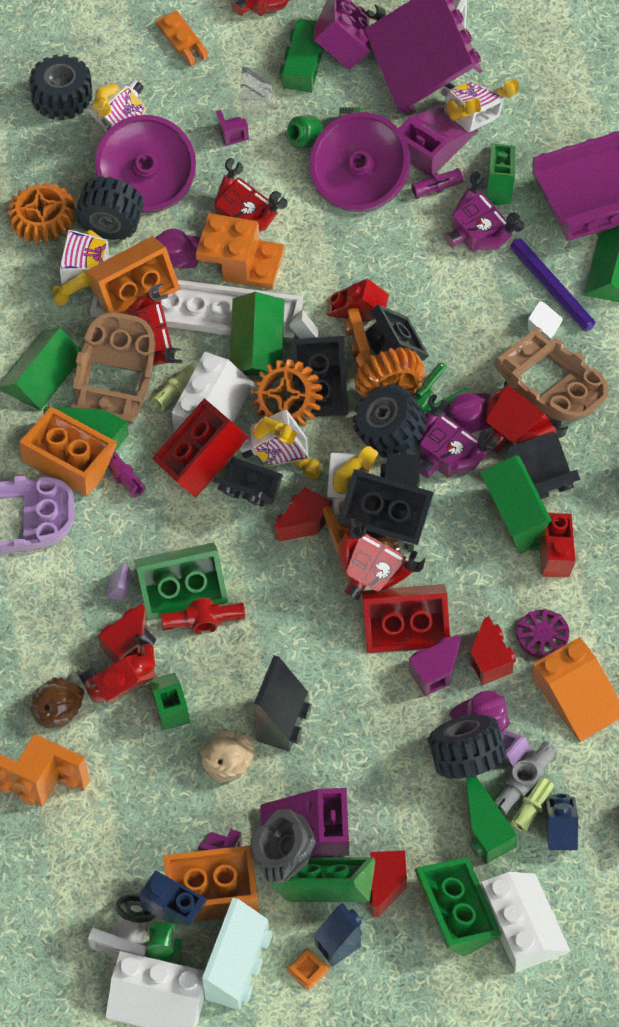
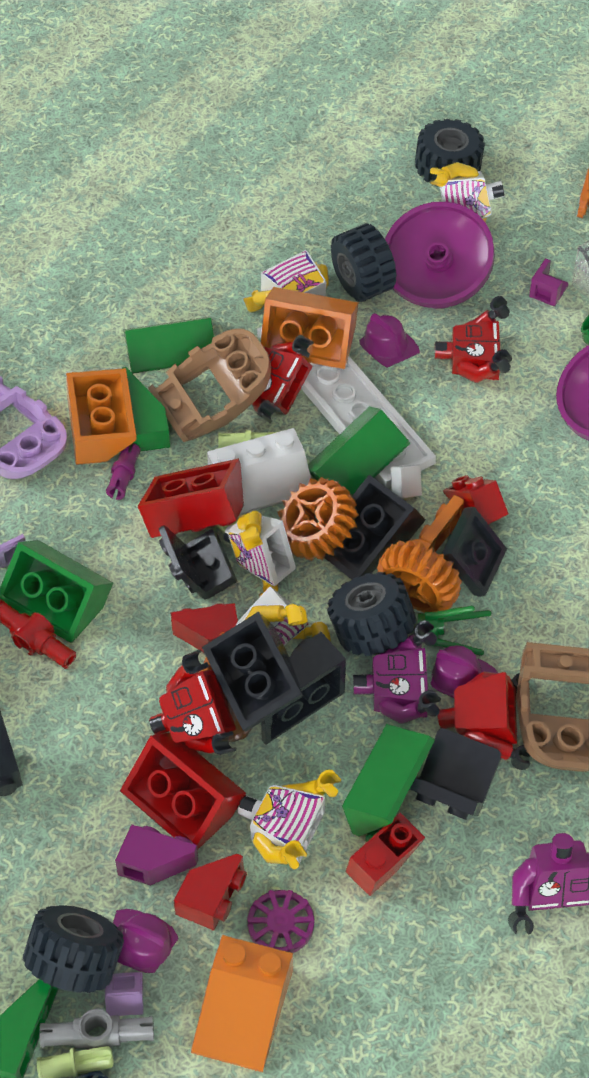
camera: 45 degrees right, 5 degrees down
orange gear [8,181,76,245] -> none
orange bracket [196,213,285,289] -> none
none -> torso [238,769,342,870]

